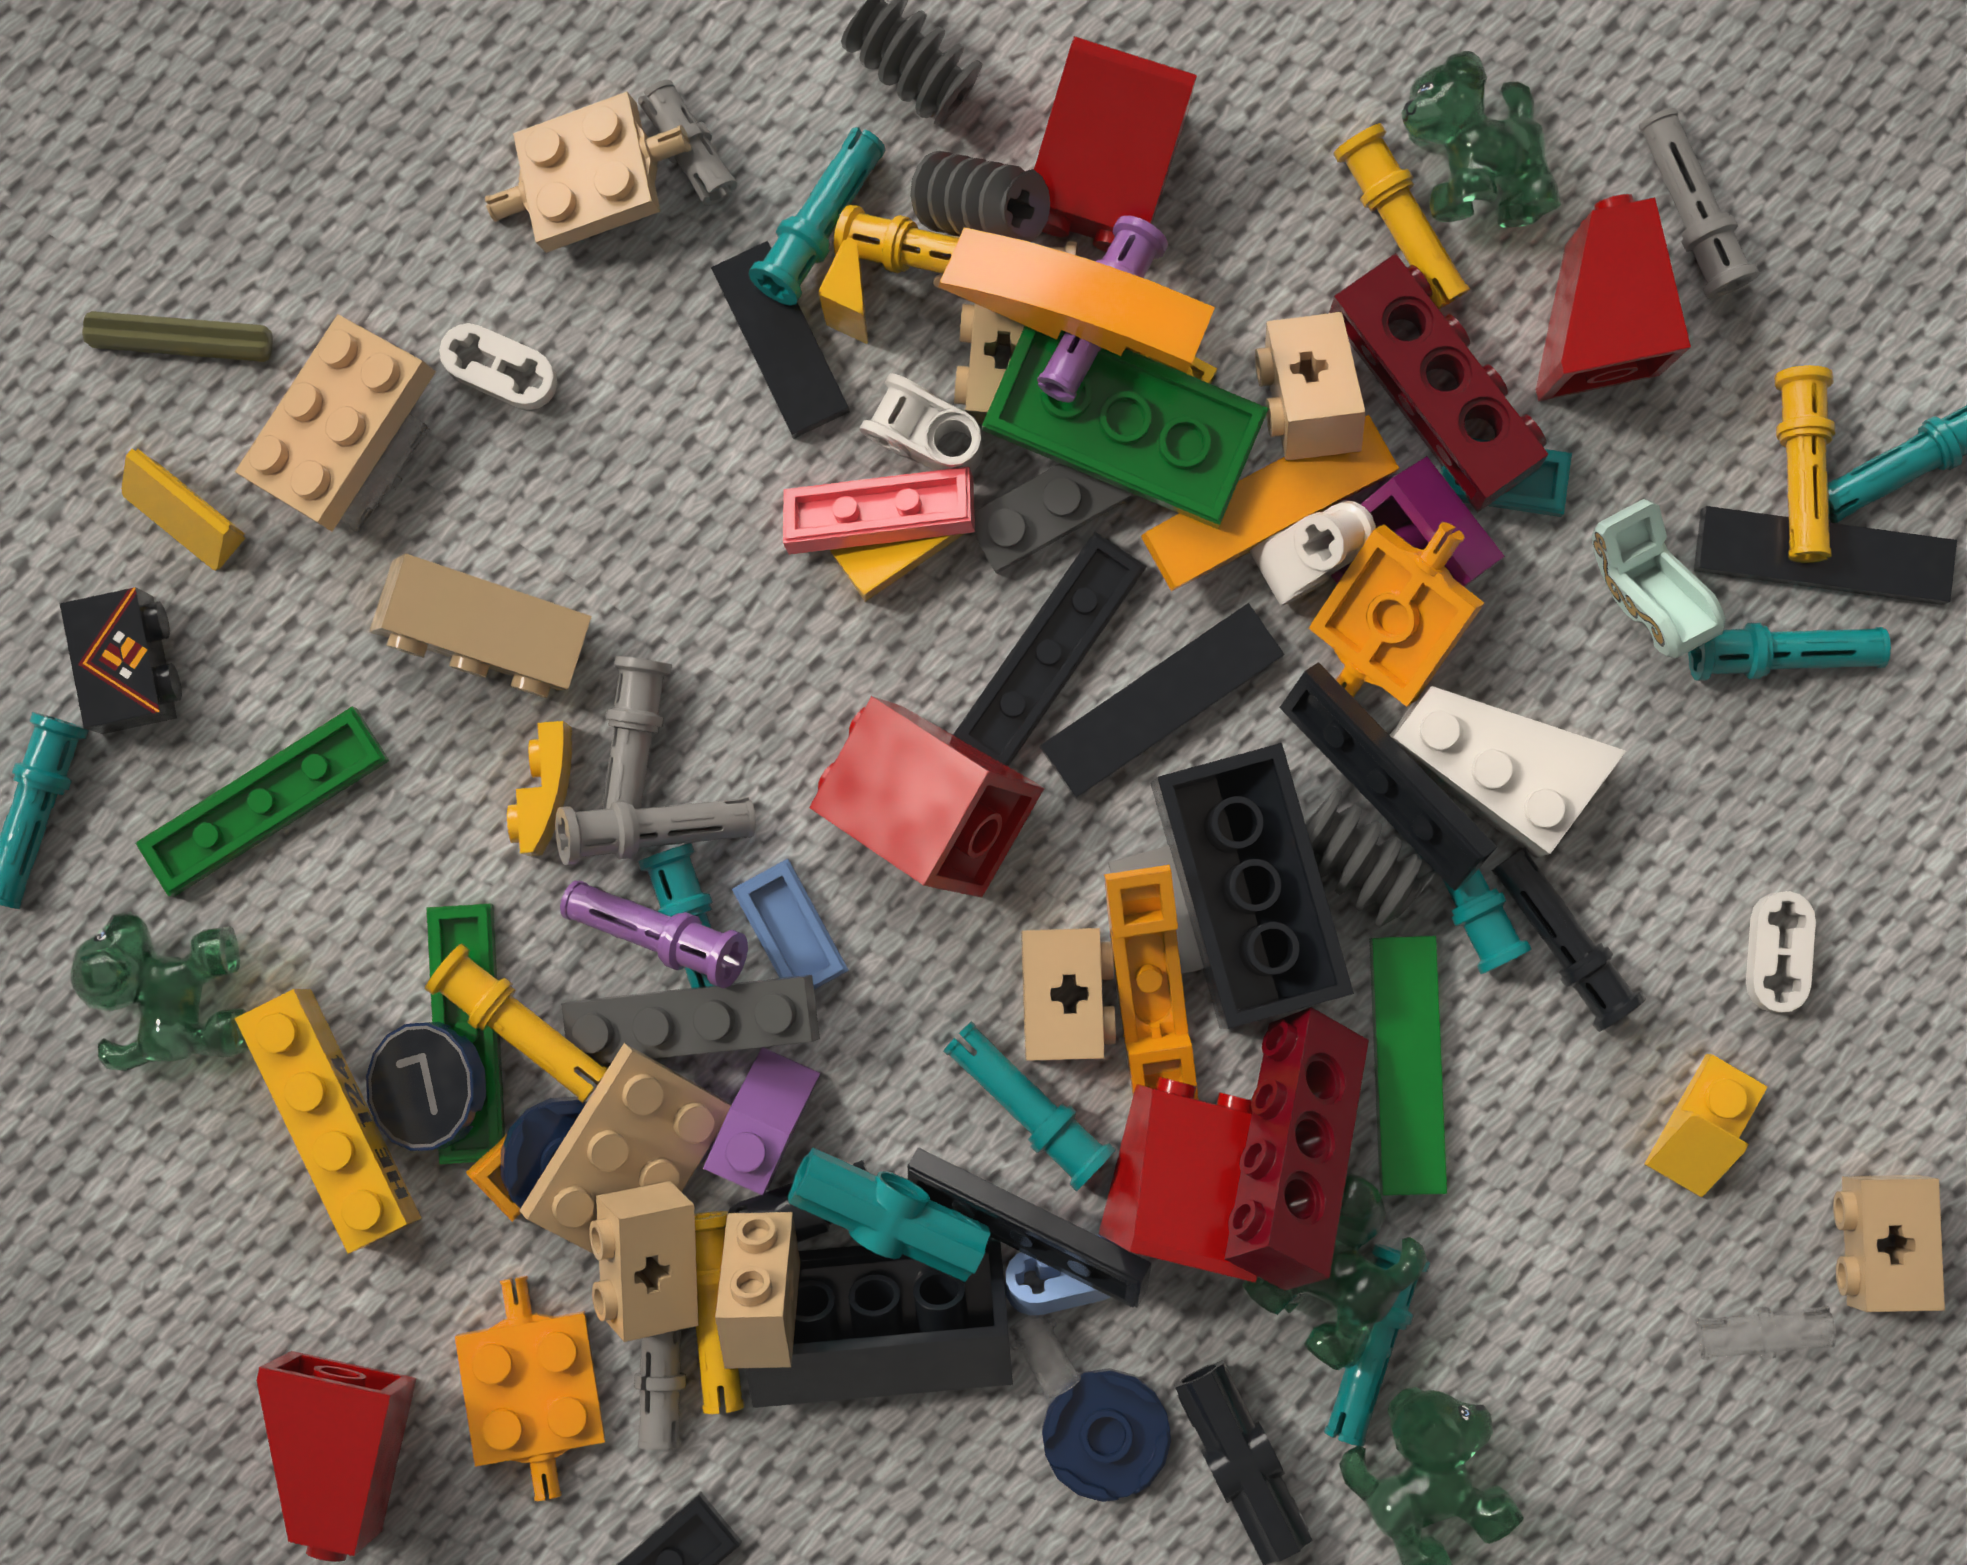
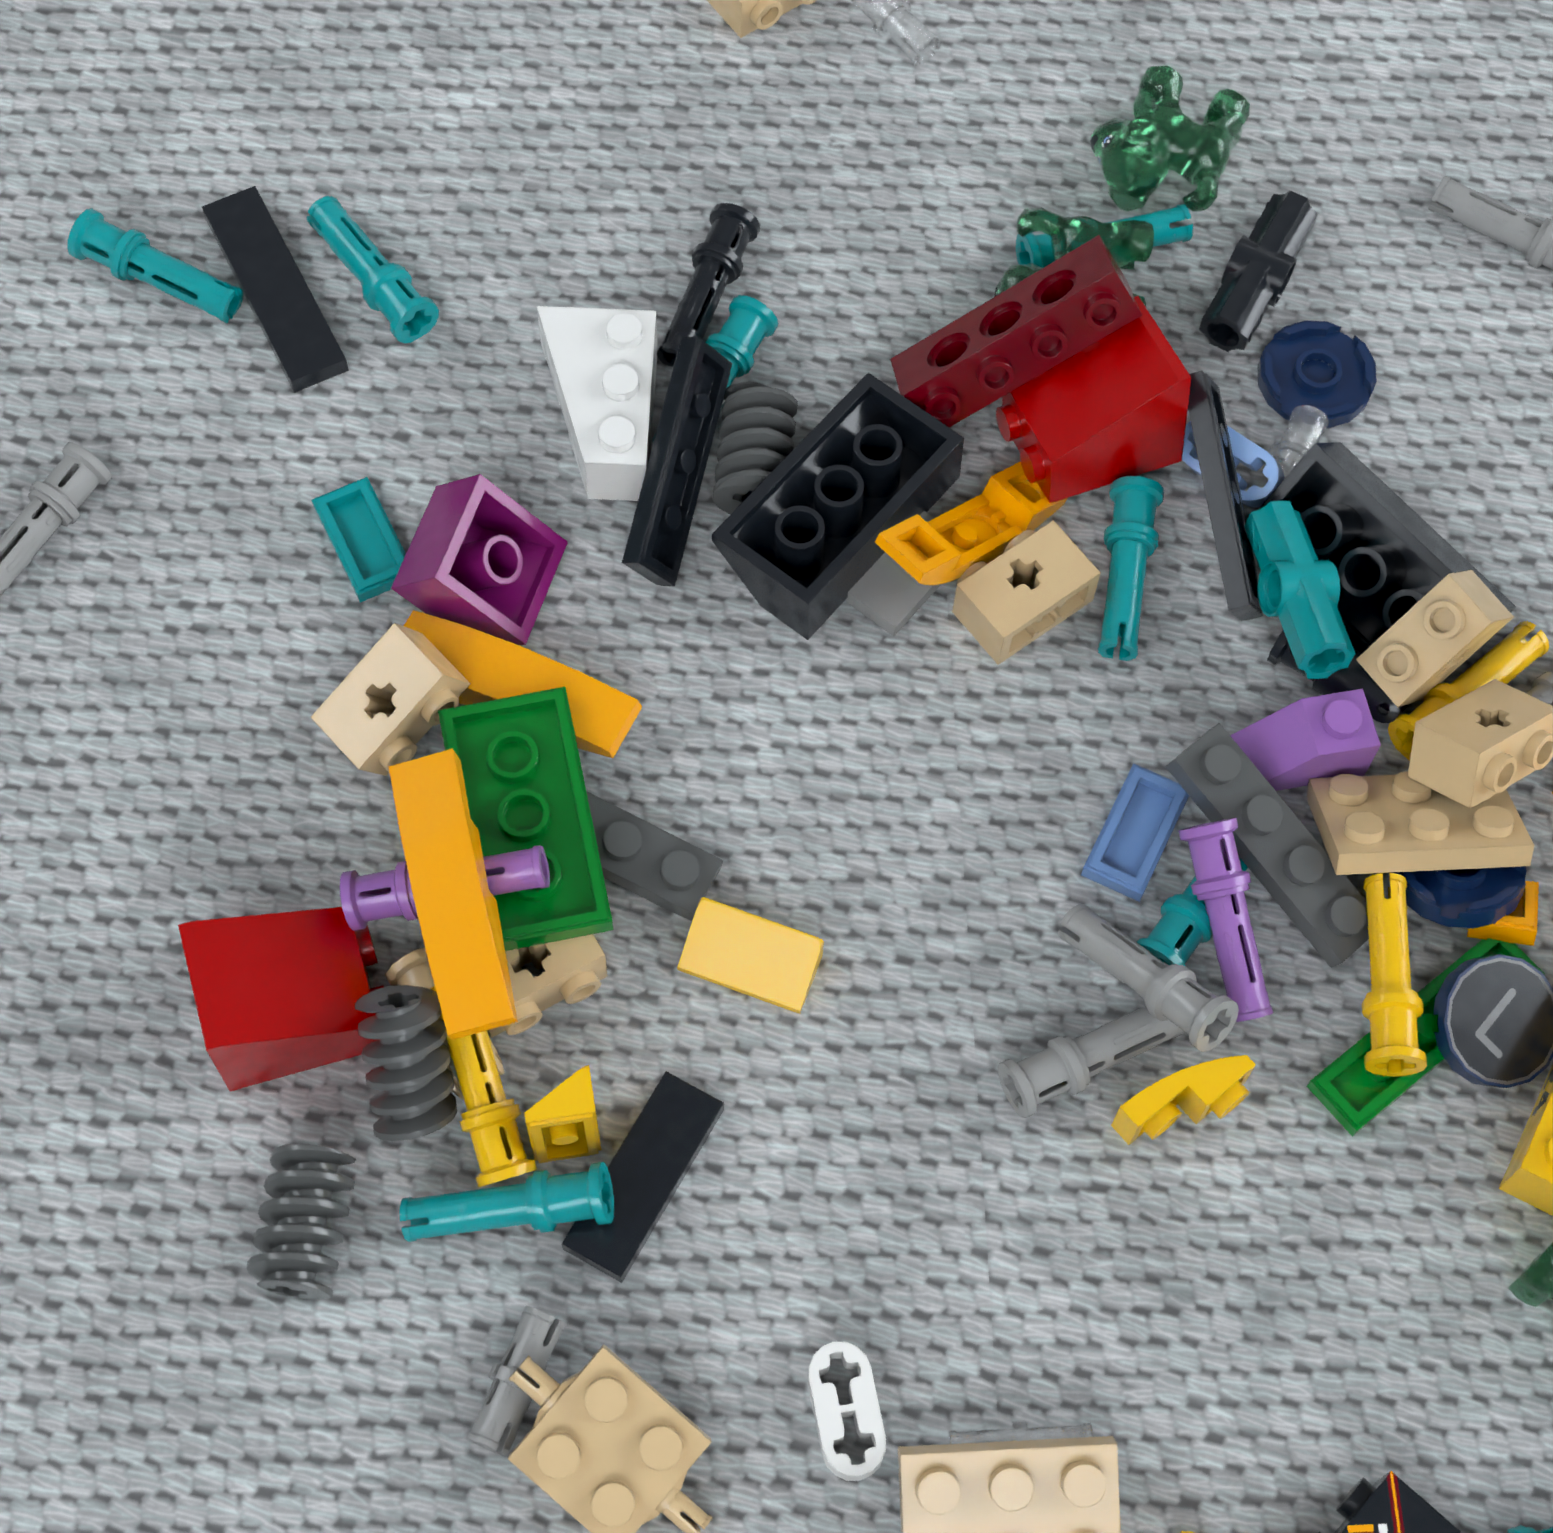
camera: 125 degrees left, 20 degrees down
green tile [135,706,389,897] -> none
tan wedge [369,553,592,698] -> none
coral tile [783,467,975,555] -> none
slope [809,696,1044,898] -> none
white piece [859,373,984,473] -> none
black tile [953,531,1147,767] -> none
black tile [1039,603,1285,799] -> none
white piece [1249,501,1376,607] -> none
light orange plate [1308,522,1485,707] -> none
dark red brick [1329,253,1549,513] -> none
yellow pin [1333,123,1470,309] -> none
green tile [1369,936,1447,1196] -> none
clear green animal [1401,51,1561,228] -> none
red slope [1536,194,1691,402] -> none
light aqua animal [1592,499,1726,658] -> none
yellow slope [1644,1054,1768,1197] -> none
white beam [1746,891,1816,1012] -> none
yellow pin [1774,365,1835,563] -> none

